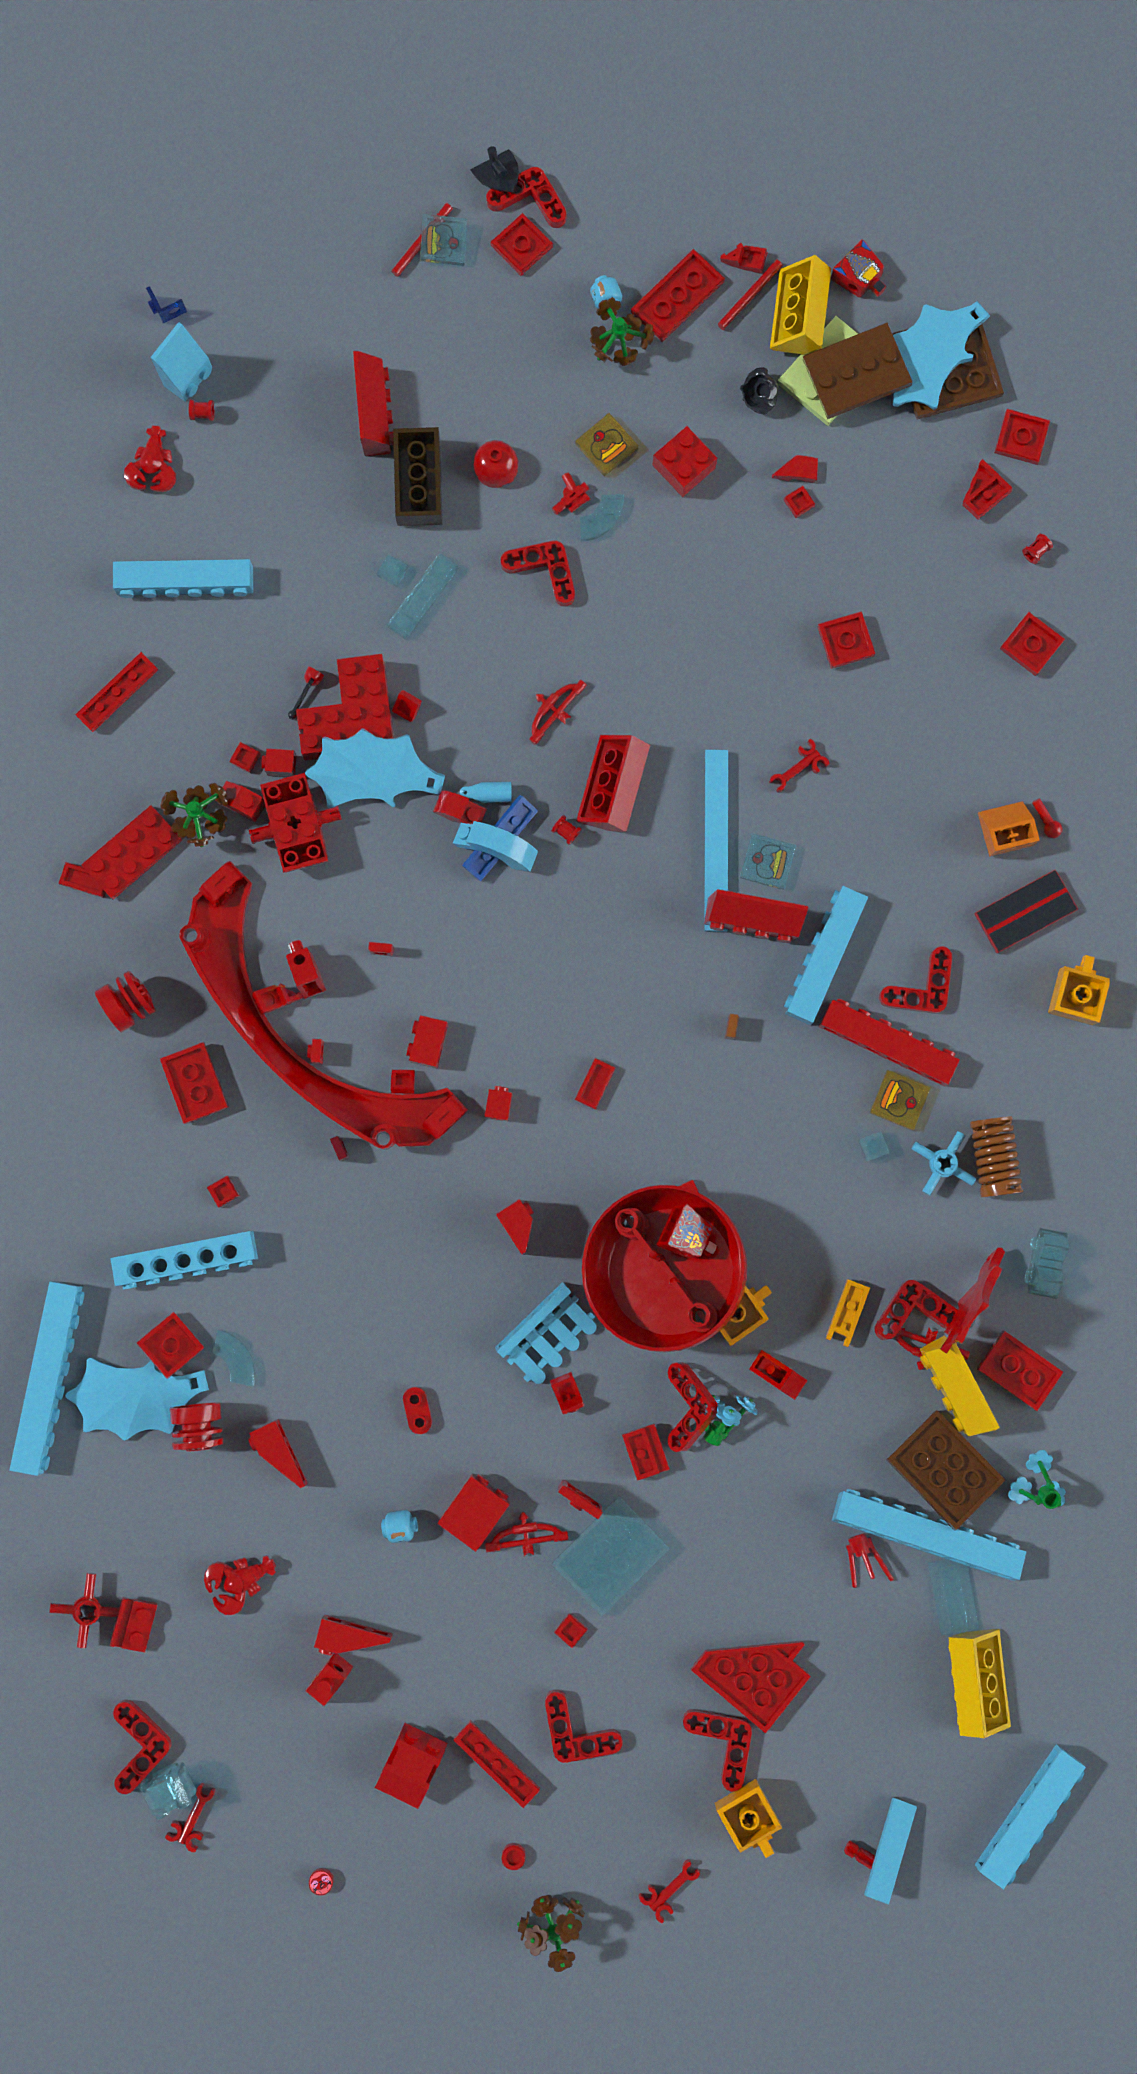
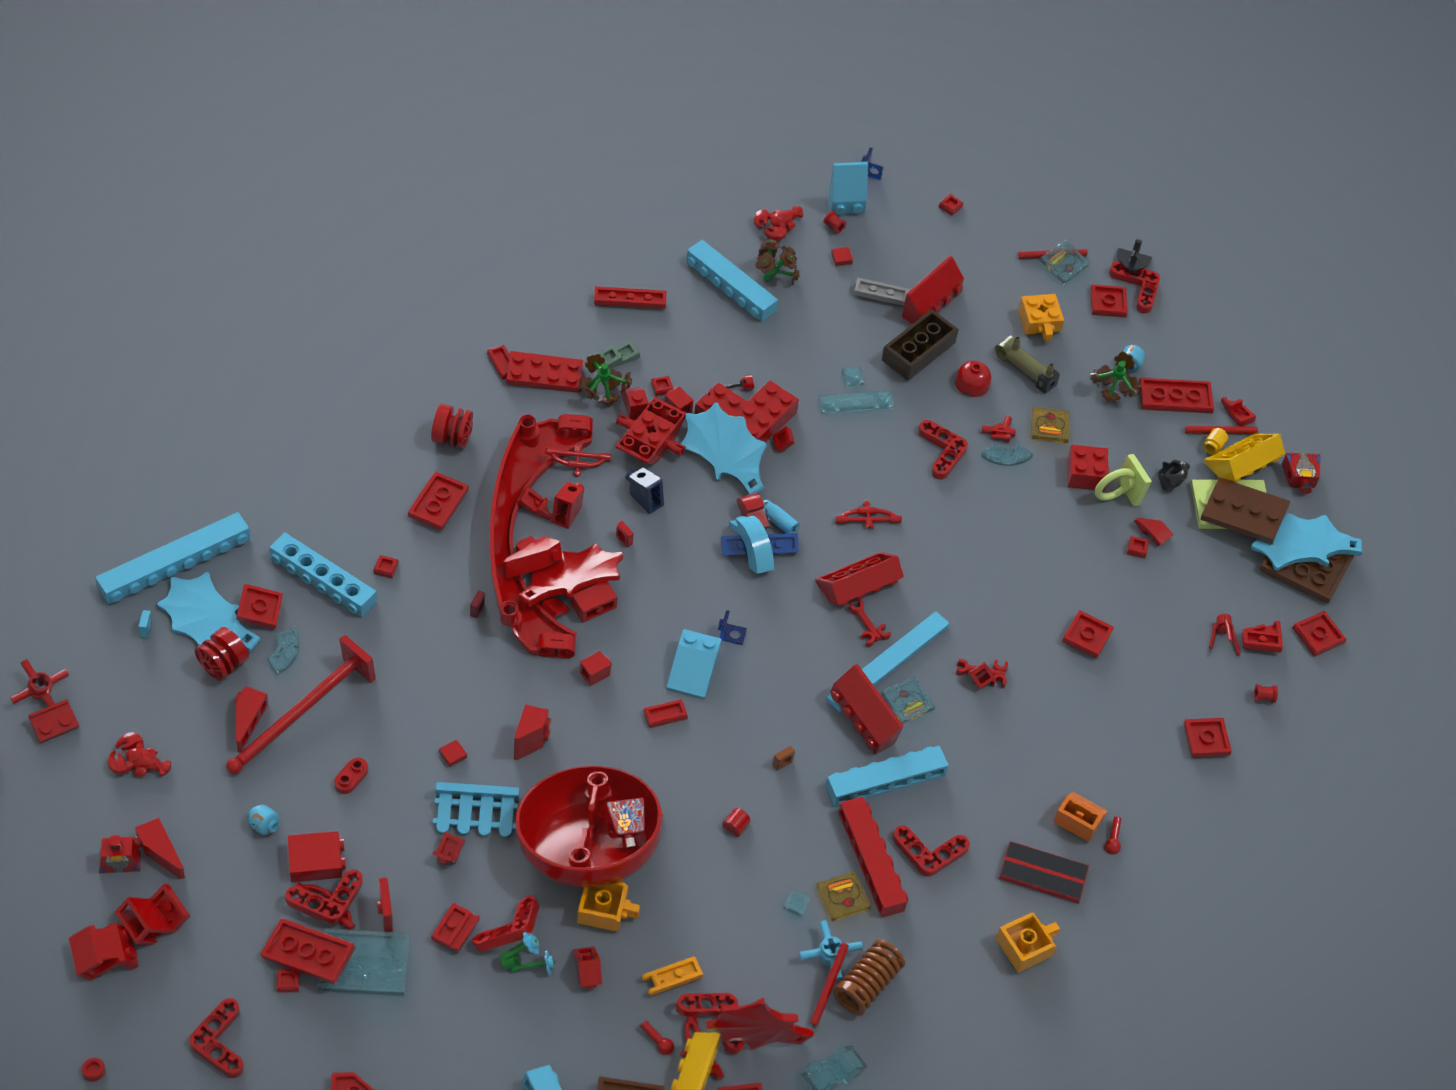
camera: 40 degrees right, 30 degrees down
red plate [454,1720,540,1808] -> none
red bush [551,815,582,845] -> none
none -> red piece [115,884,190,945]
none -> medium azure tile [139,610,152,639]
none -> red piece [226,635,376,774]
none -> red plate [260,918,356,984]
none -> red beam [285,869,363,925]
none -> red tile [439,739,467,767]
none -> red slope [503,536,562,578]
none -> red animal [518,544,623,607]
none -> red piece [545,443,611,477]
none -> sand green slope [599,340,640,368]
none -> dark blue torso [625,468,664,514]
none -> red bar [640,1020,674,1055]
none -> medium azure slope [666,629,721,699]
none -> clear blue bracket [718,610,747,645]
none -> red brick [722,808,751,837]
none -> reddish brown plant [755,239,800,285]
none -> red bar [810,943,849,1026]
none -> red tile [831,247,853,266]
none -> red bar [849,599,891,647]
none -> light grey plate [854,278,910,306]
none -> red tile [939,194,964,216]
none -> red brick [968,662,996,689]
none -> olive piece [995,336,1060,394]
none -> light orange hinge [1018,294,1064,342]
none -> yellowish green tile [1095,454,1152,507]
none -> yellow brick [1203,428,1228,455]
none -> red plant [1209,614,1241,656]

